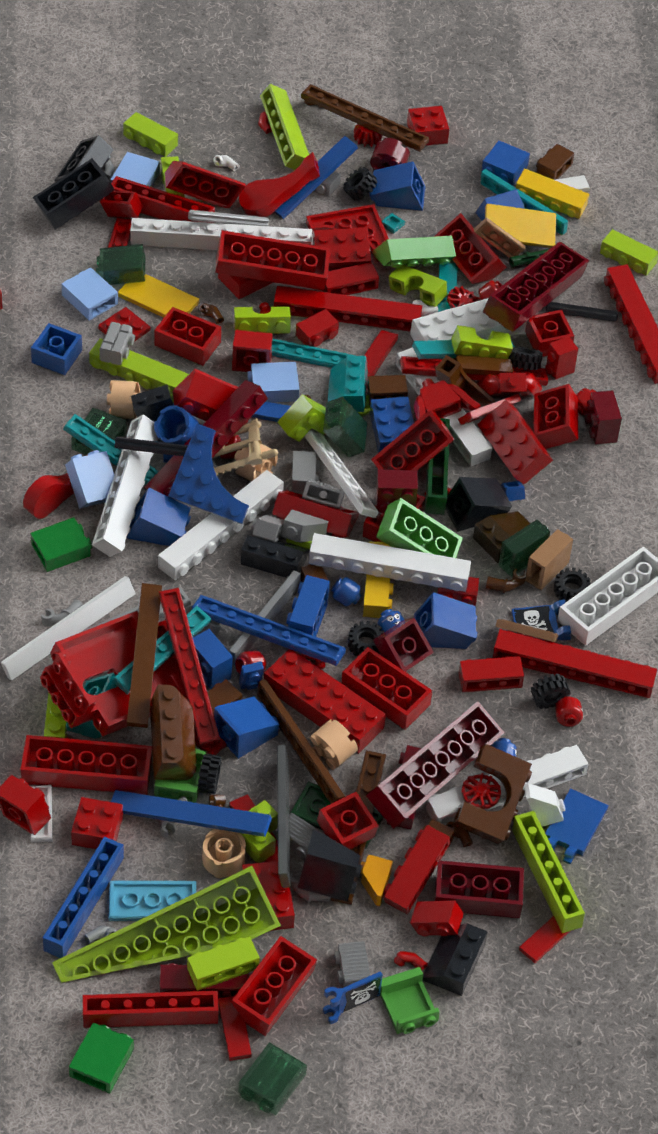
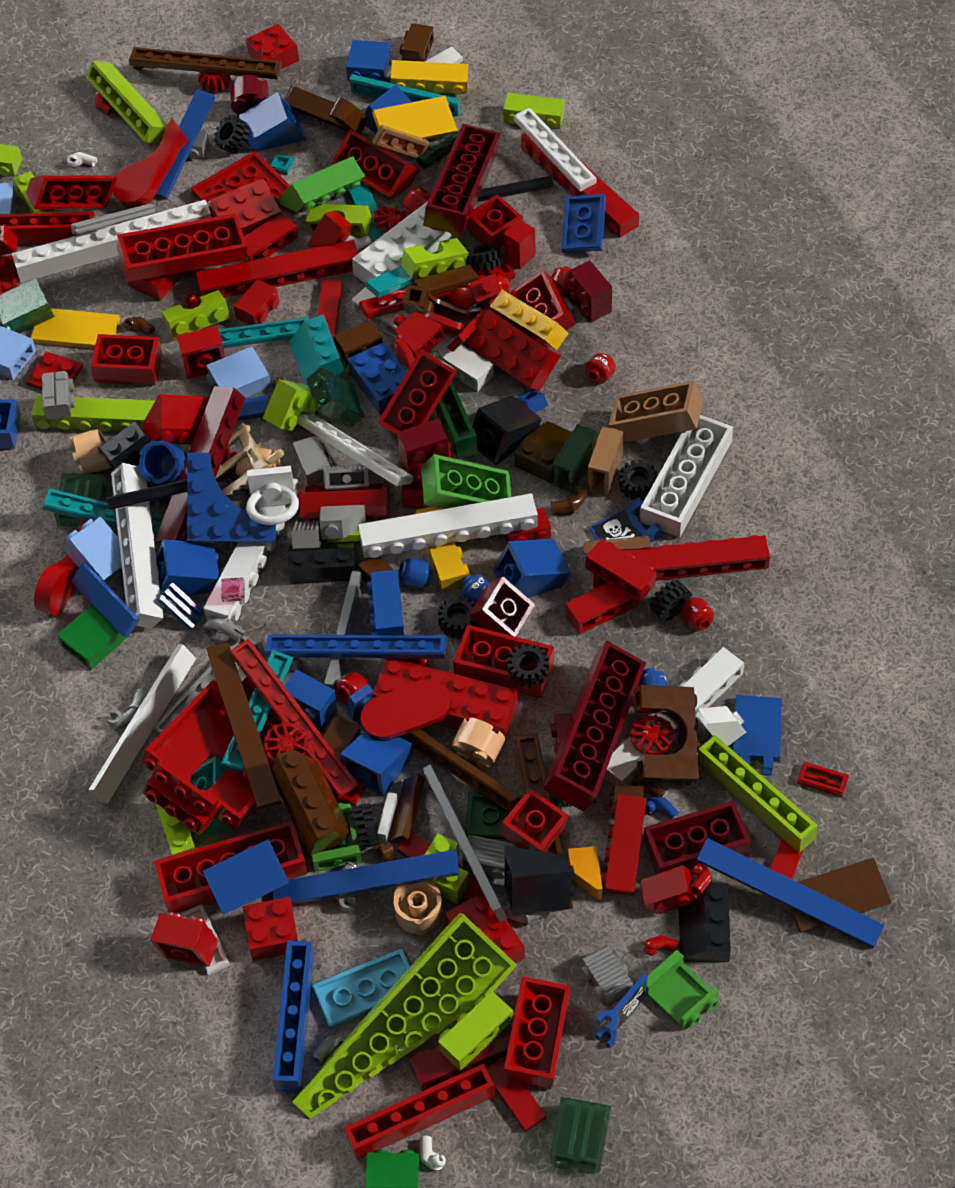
camera: 15 degrees left, 5 degrees up
none -> blue tile [71,564,140,637]
none -> tile [157,583,204,629]
none -> light grey piece [202,617,246,643]
none -> blue tile [203,839,289,915]
none -> clear pink plate [221,577,245,602]
none -> white tile [246,466,299,525]
none -> red wheel [264,722,308,763]
none -> reddish brown beam [285,85,369,135]
none -> red slope [307,210,353,248]
none -> red tile [361,679,451,740]
none -> white tile [377,792,398,845]
none -> reddish brown tile [388,774,425,844]
none -> white arm [419,1136,446,1170]
none -> yellow brick [490,290,569,350]
none -> black tyre [507,643,549,688]
none -> white tile [513,107,597,191]
none -> blue tile [561,194,606,253]
none -> red head [585,353,616,384]
none -> red brick [585,538,657,602]
none -> medium nougat brick [608,380,704,442]
none -> blue arm [645,797,679,819]
none -> red arm [691,863,712,895]
none -> blue tile [696,838,884,948]
none -> reddish brown tile [790,858,892,933]
none -> red tile [797,761,849,797]

